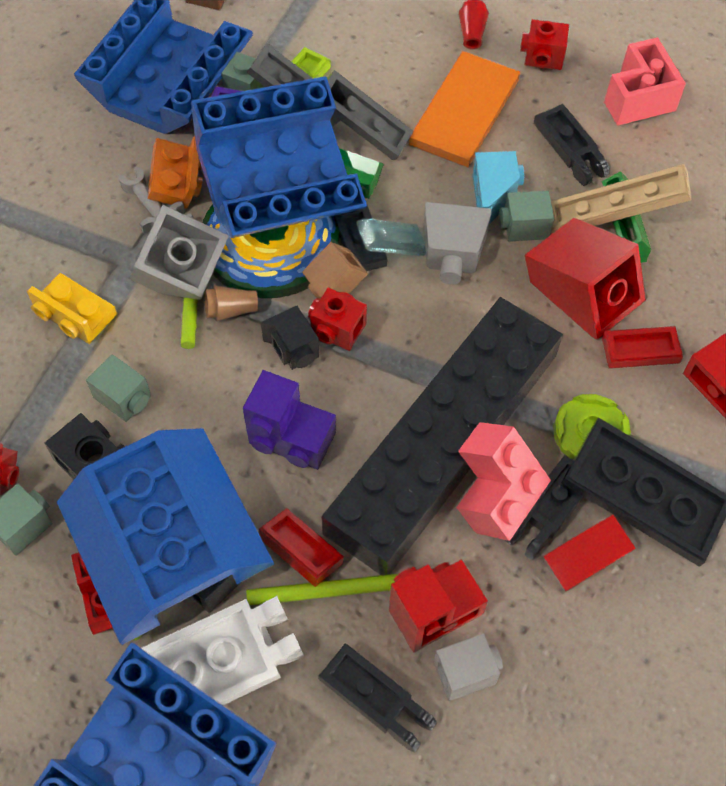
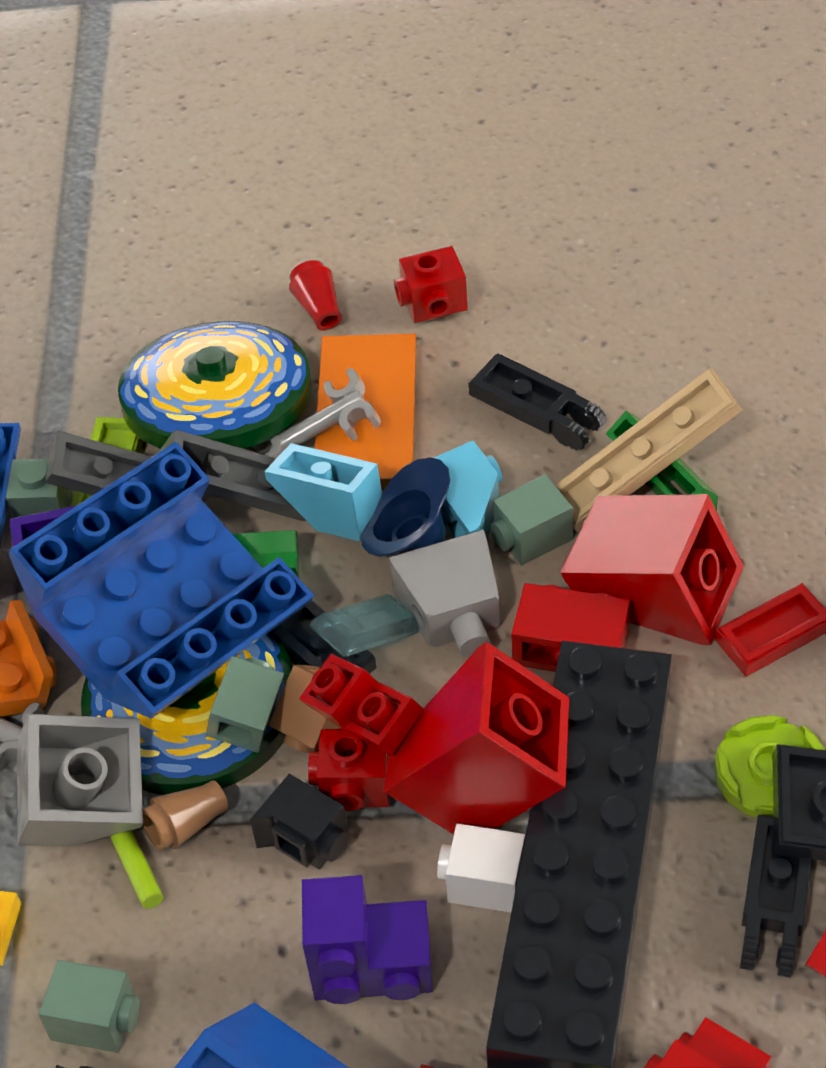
camera: 20 degrees left, 10 degrees down
coral brick [456,422,551,541] -> none
coral brick [604,37,686,126] -> none
none -> dish [118,321,312,449]
none -> sand green brick [206,656,284,753]
none -> light grey bar [253,368,381,458]
none -> medium azure slope [264,443,382,542]
none -> red slope [299,654,424,756]
none -> dark blue piece [362,457,451,558]
none -> red slope [384,642,569,835]
none -> white brick [437,823,525,913]
none -> red brick [511,583,630,672]

